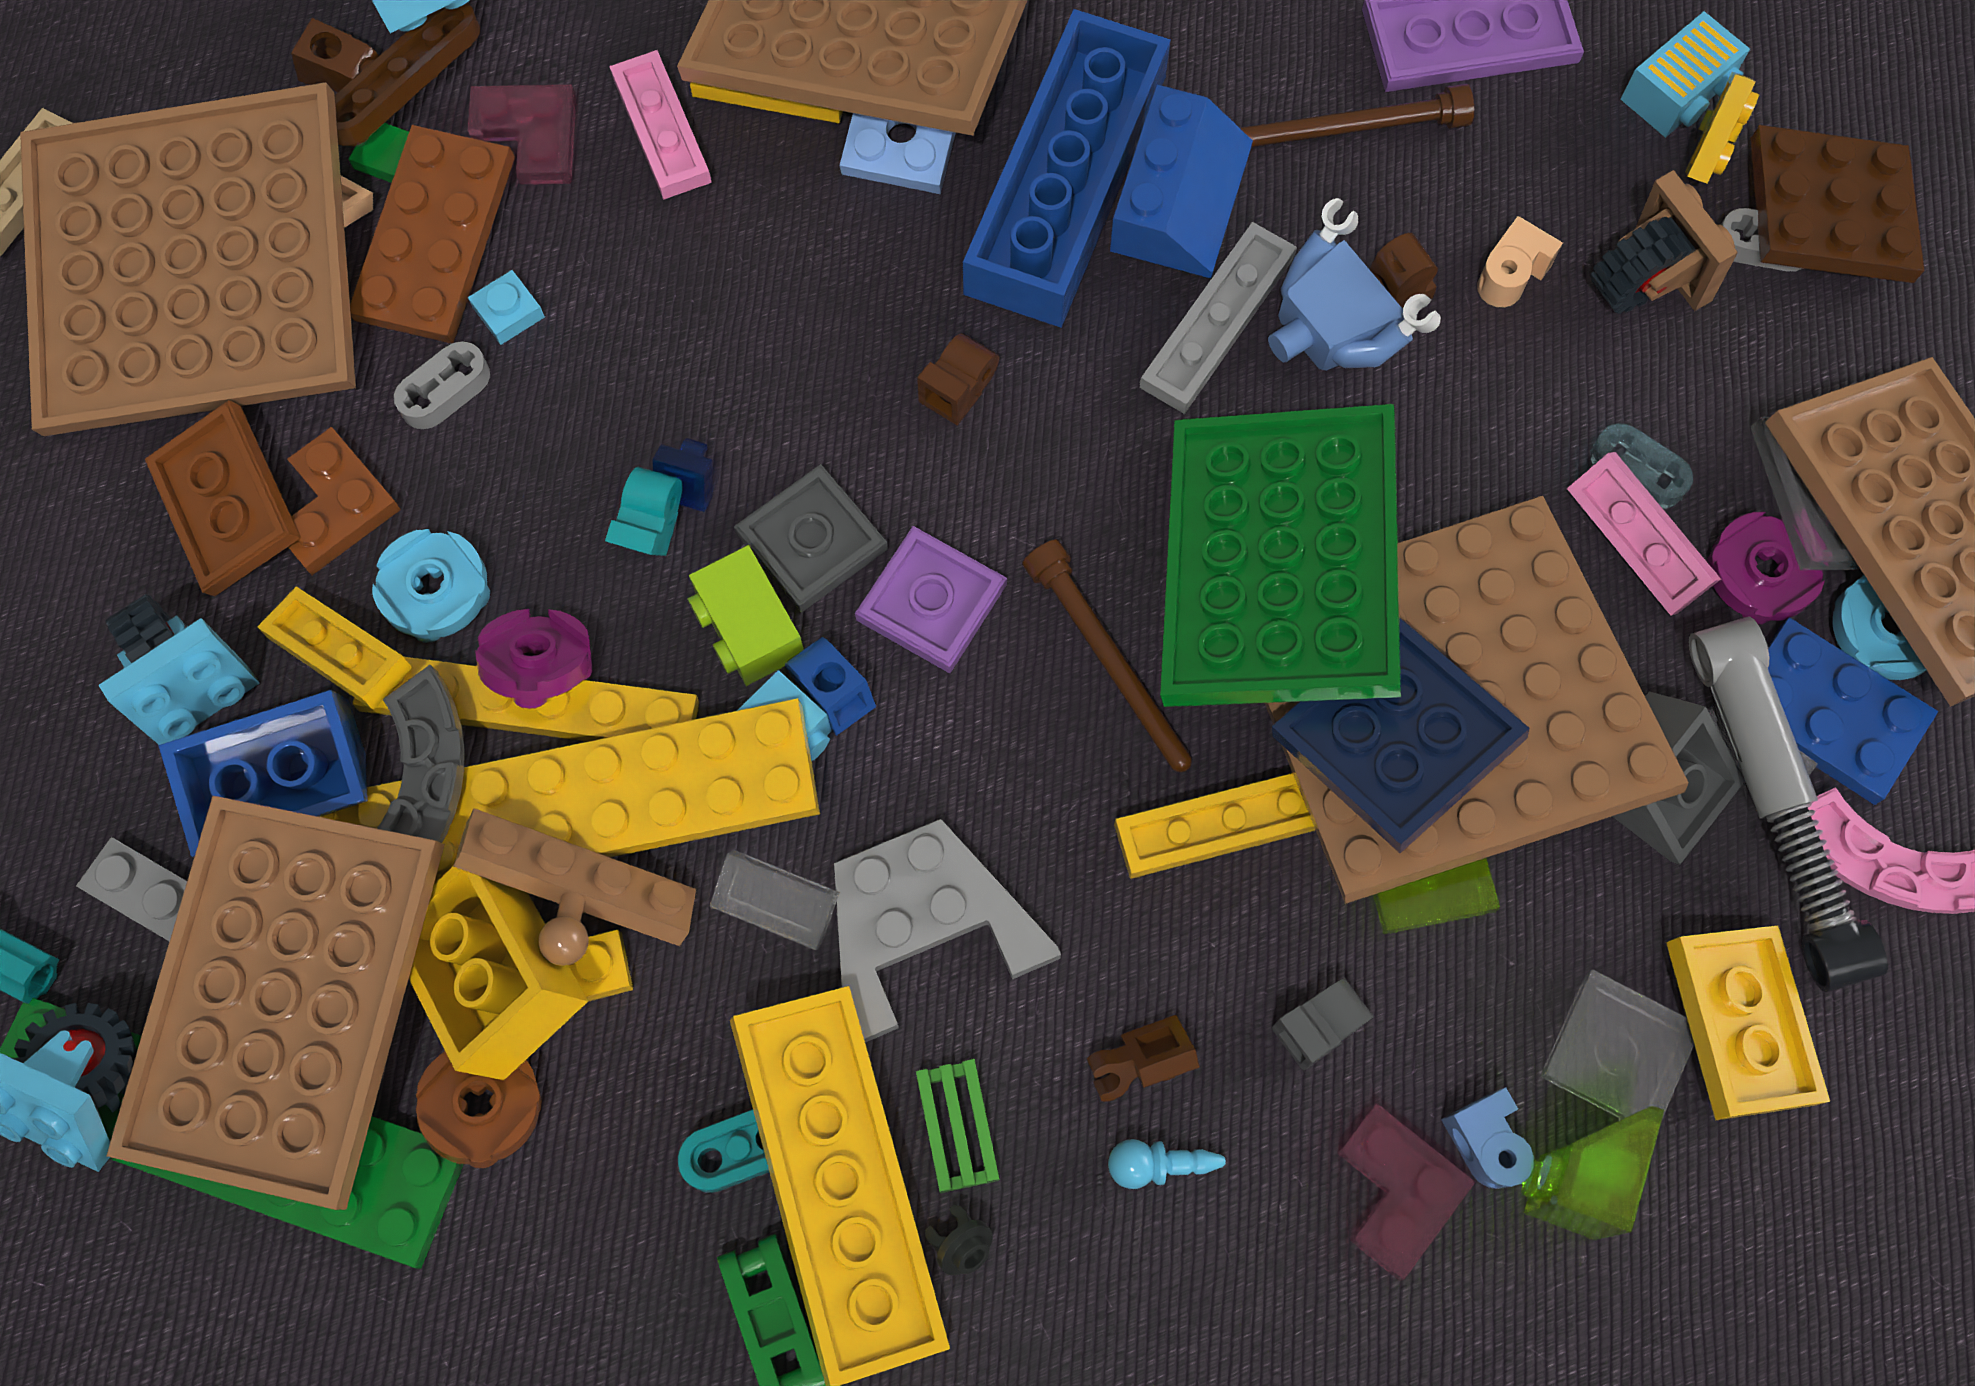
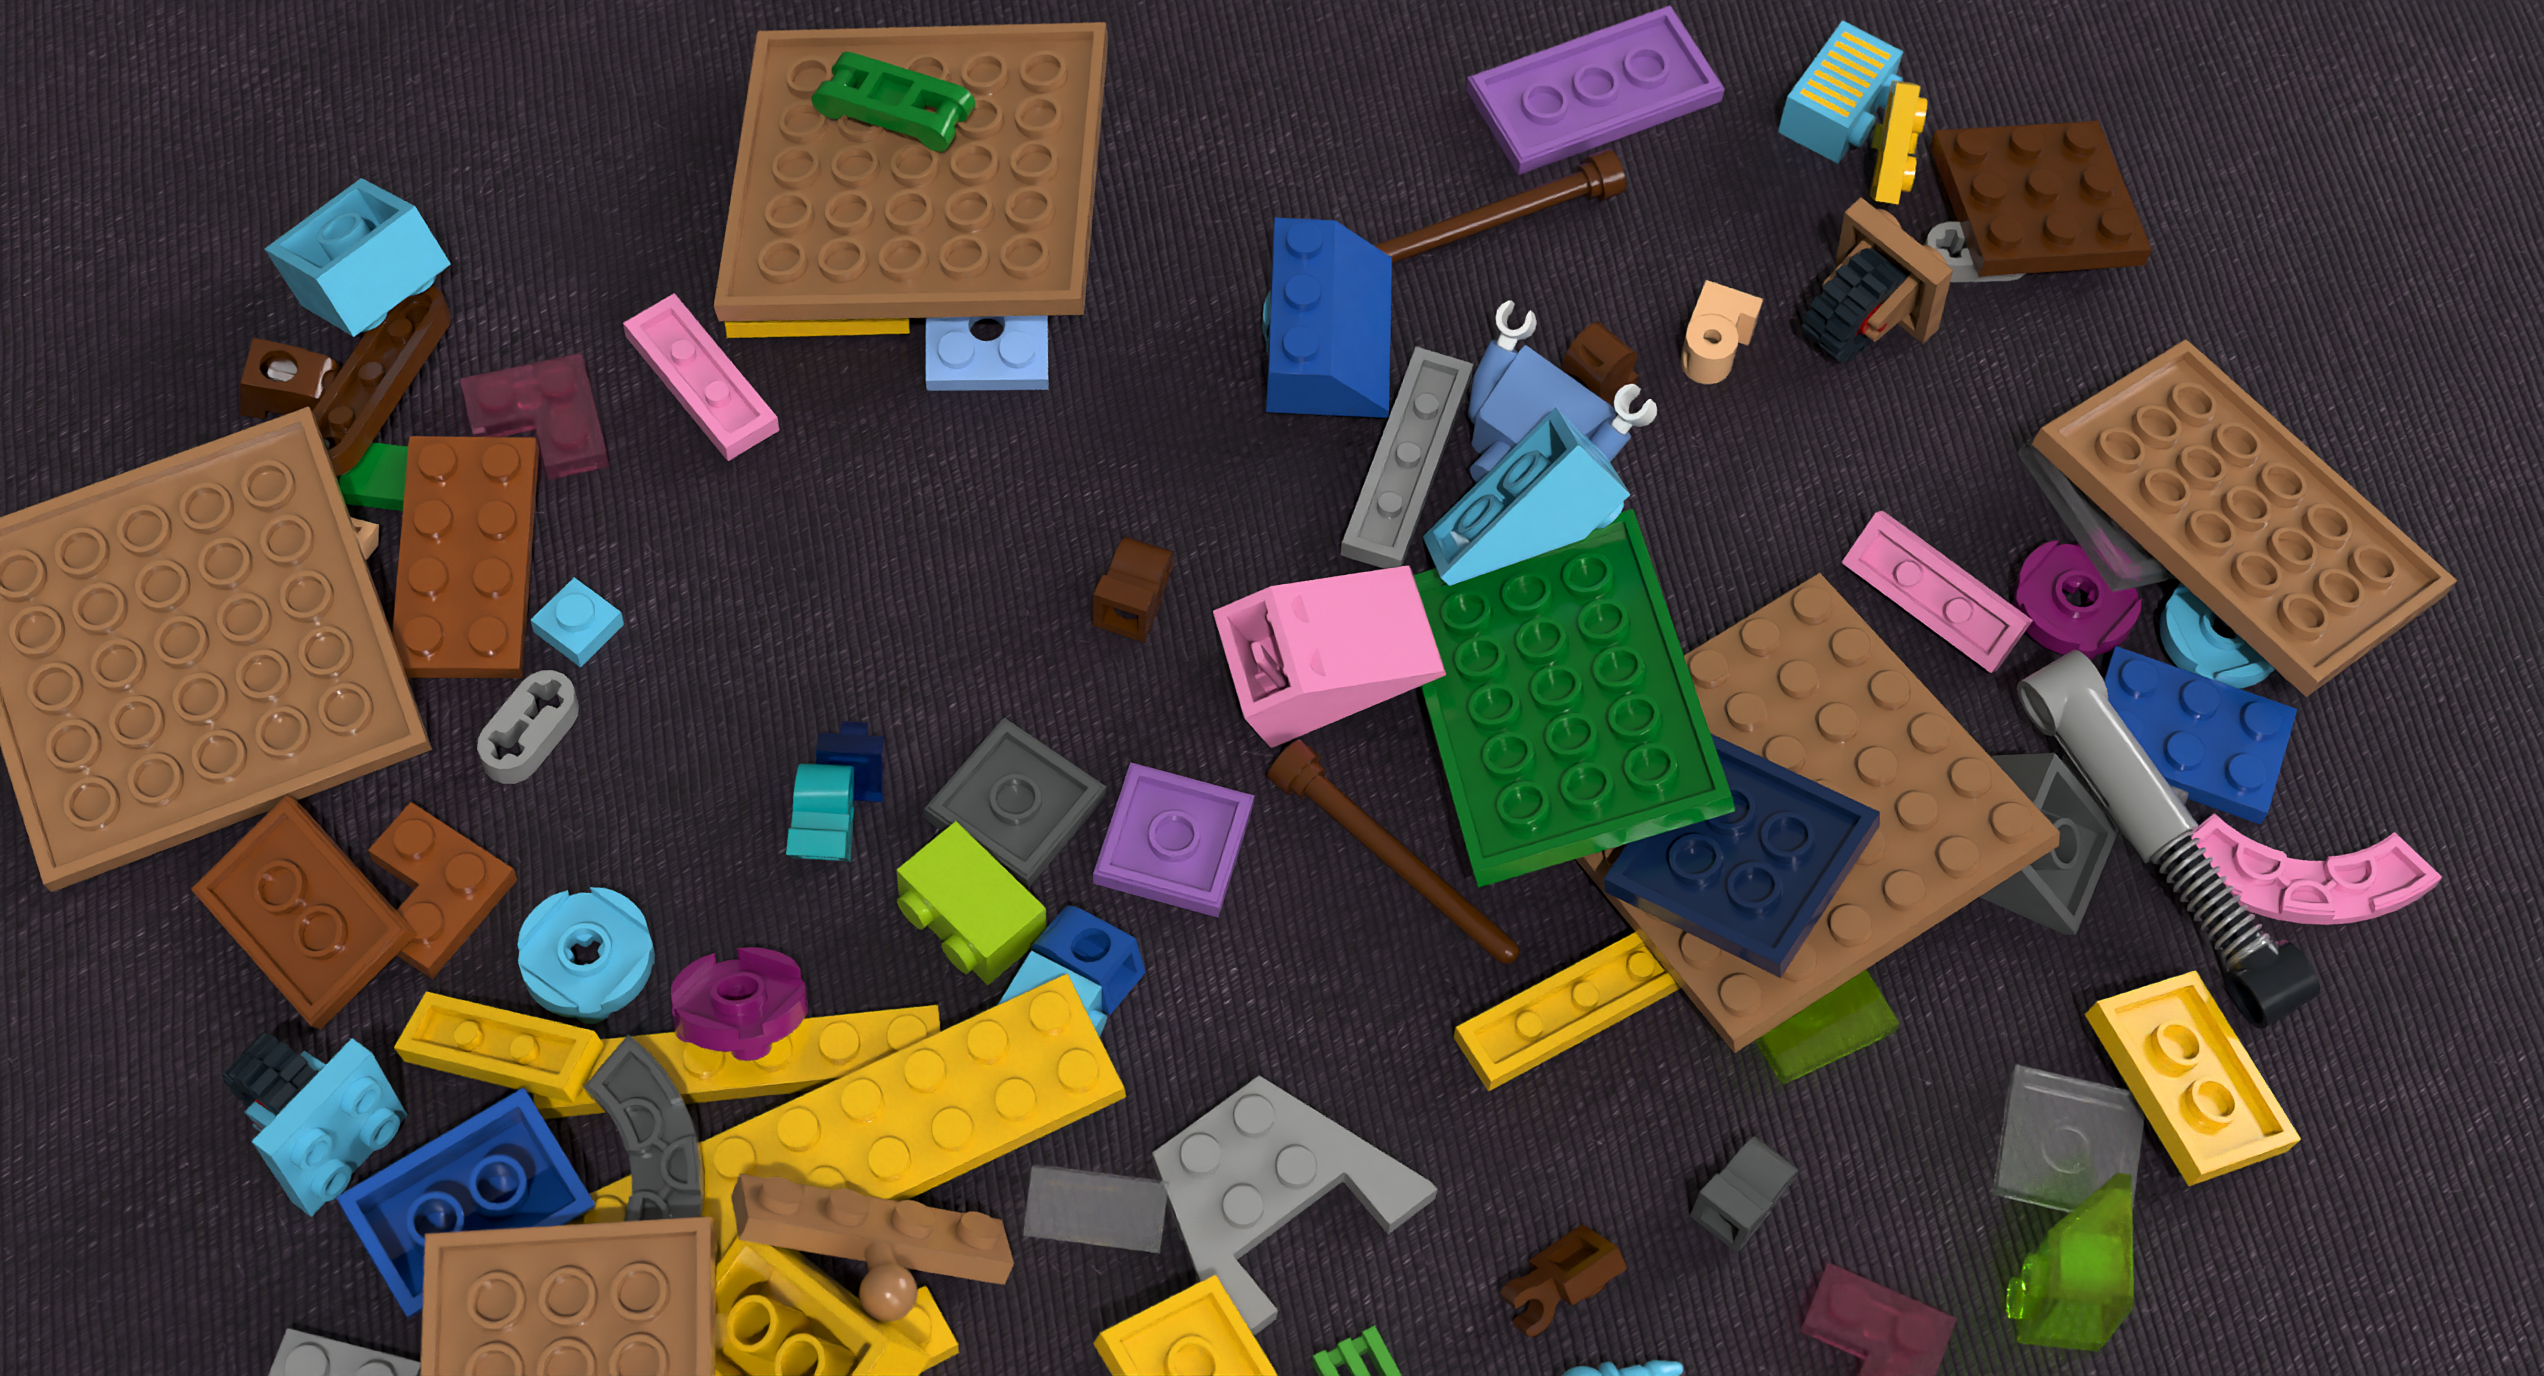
camera: 20 degrees left, 10 degrees down
blue brick [963,9,1171,328] -> none
medium blue leg [1441,1087,1534,1189] -> none
clear light blue beam [1590,423,1693,509] -> none
none -> bright pink slope [1213,565,1446,748]
none -> medium azure slope [1423,407,1630,586]

